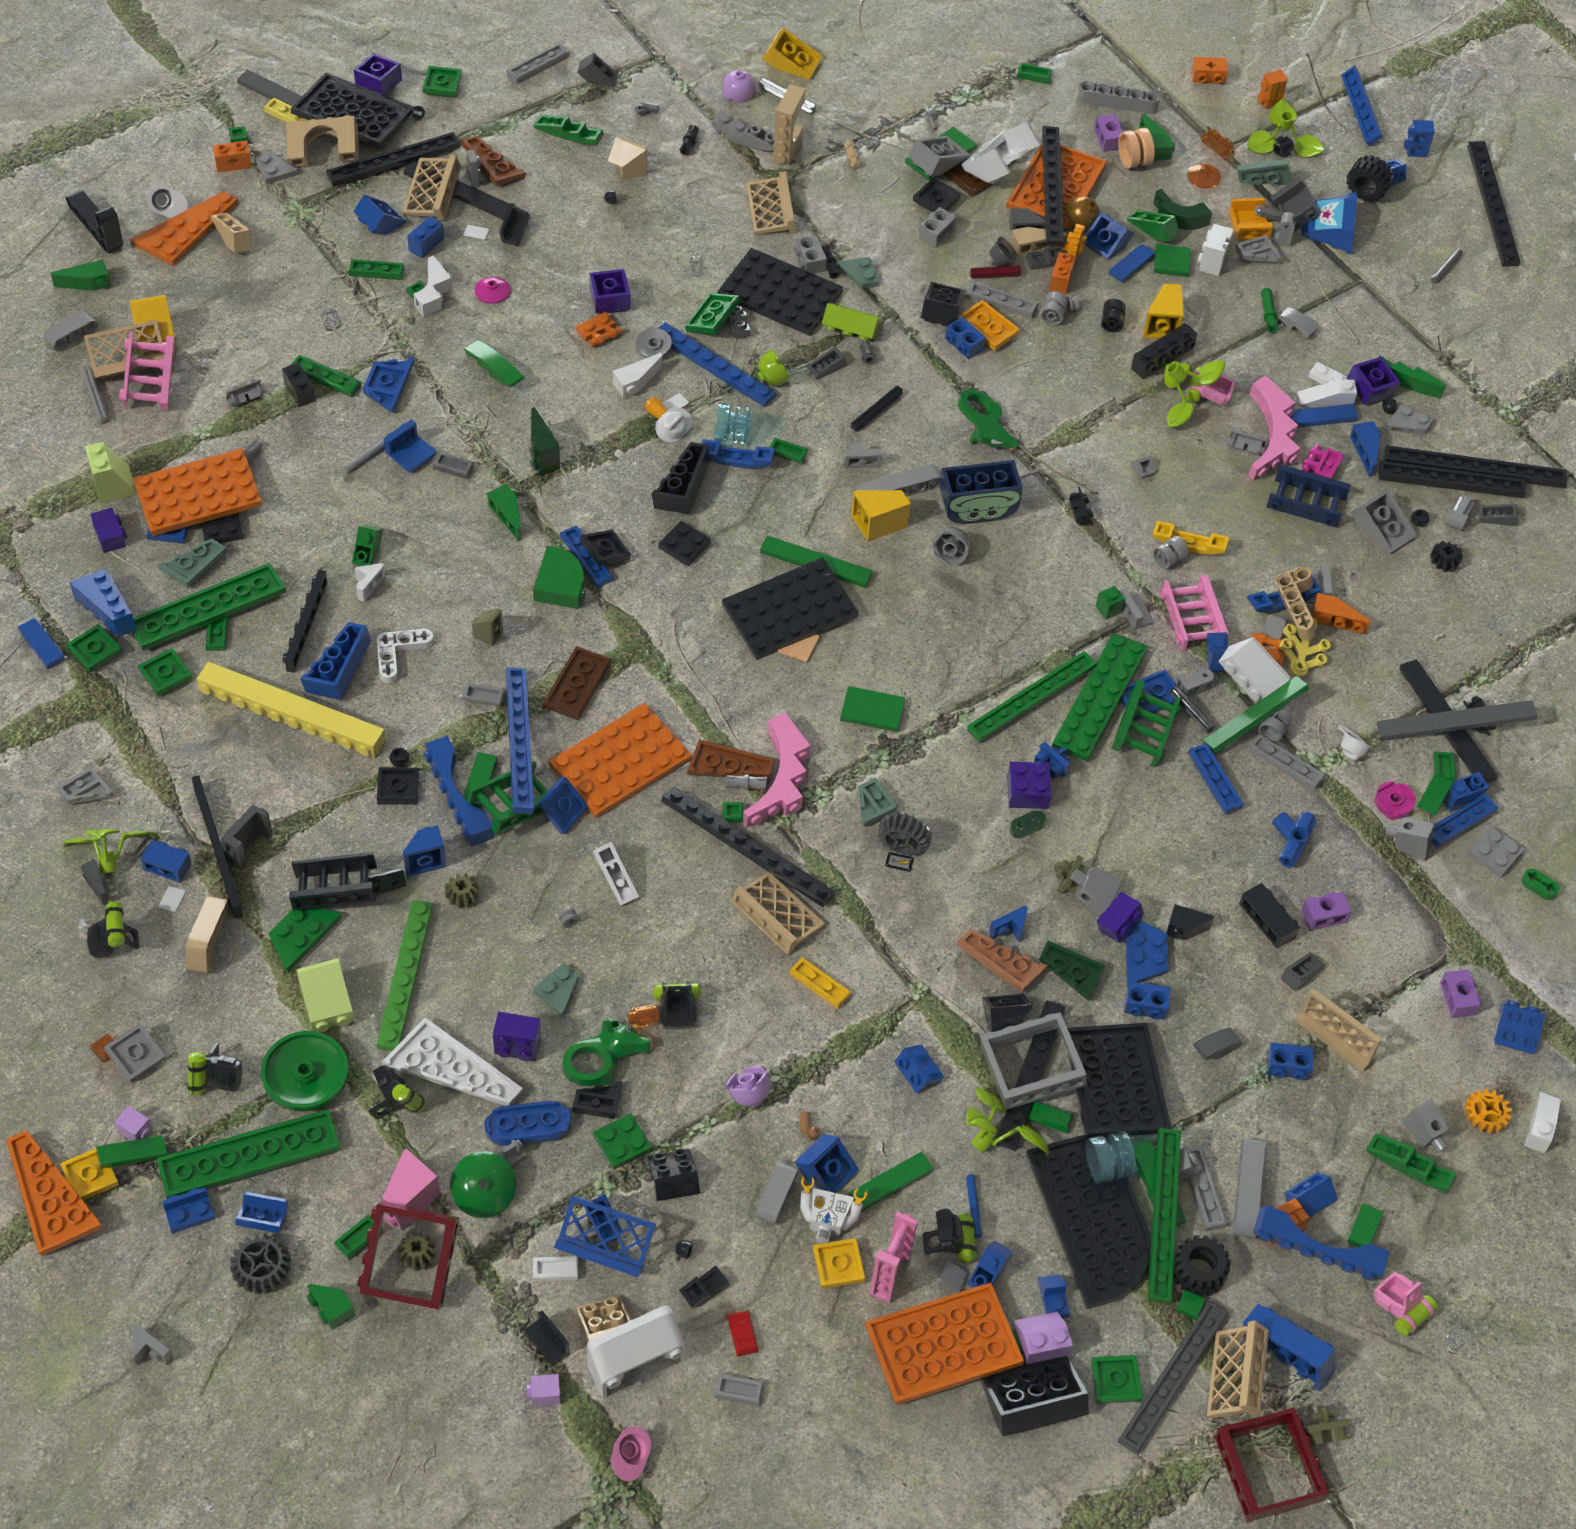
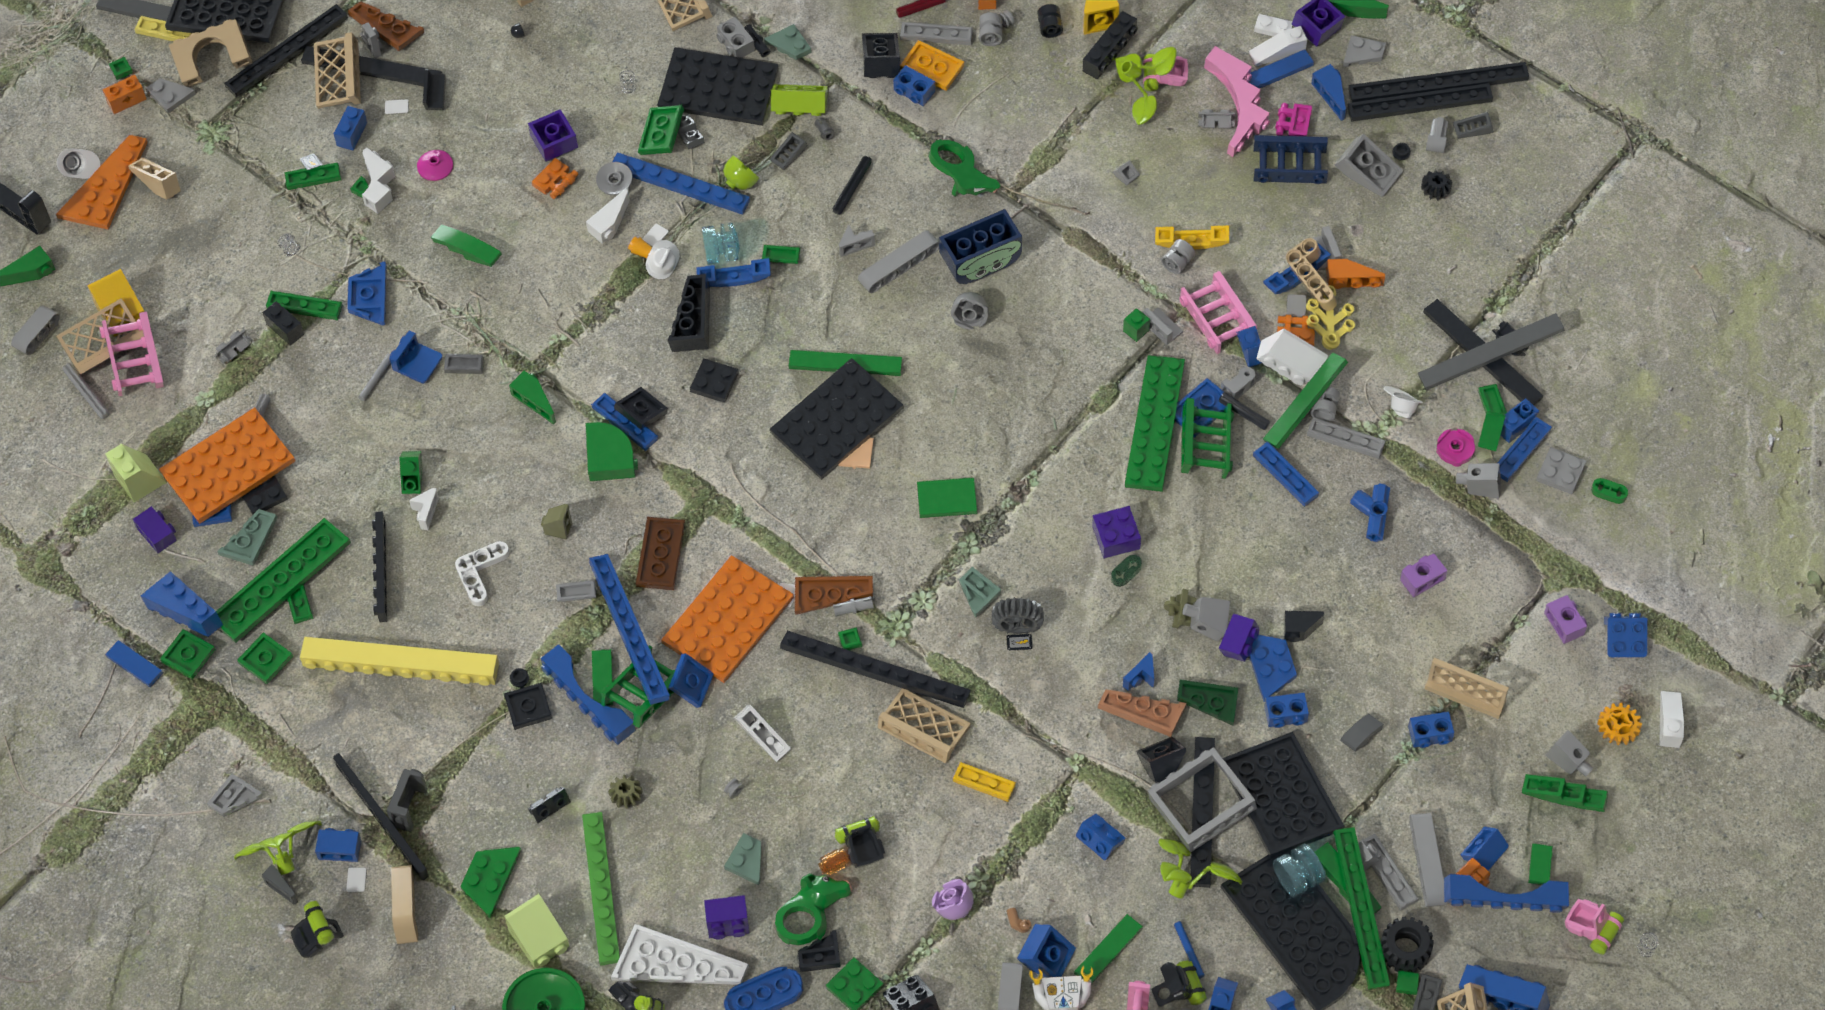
camera: 10 degrees left, 5 degrees up
black fence [289,852,377,911] -> none
blue wedge [300,622,371,700] -> none
blue slope [353,195,406,235] -> none
blue slope [403,825,446,877] -> none
dark green slope [529,407,560,476] -> none
bright pink arch [743,712,810,828] -> none
yellow slope [851,490,911,541] -> none
green plate [967,651,1097,743] -> none
green tile [1027,1101,1074,1134] -> none
blue hips [1034,742,1070,779] -> none
black hinge [1069,487,1094,526] -> none
black brick [1239,883,1300,949] -> none
dark grey slope [1281,952,1325,991] -> none
black hinge [1382,398,1397,414] -> none
none -> sticker [300,153,322,170]

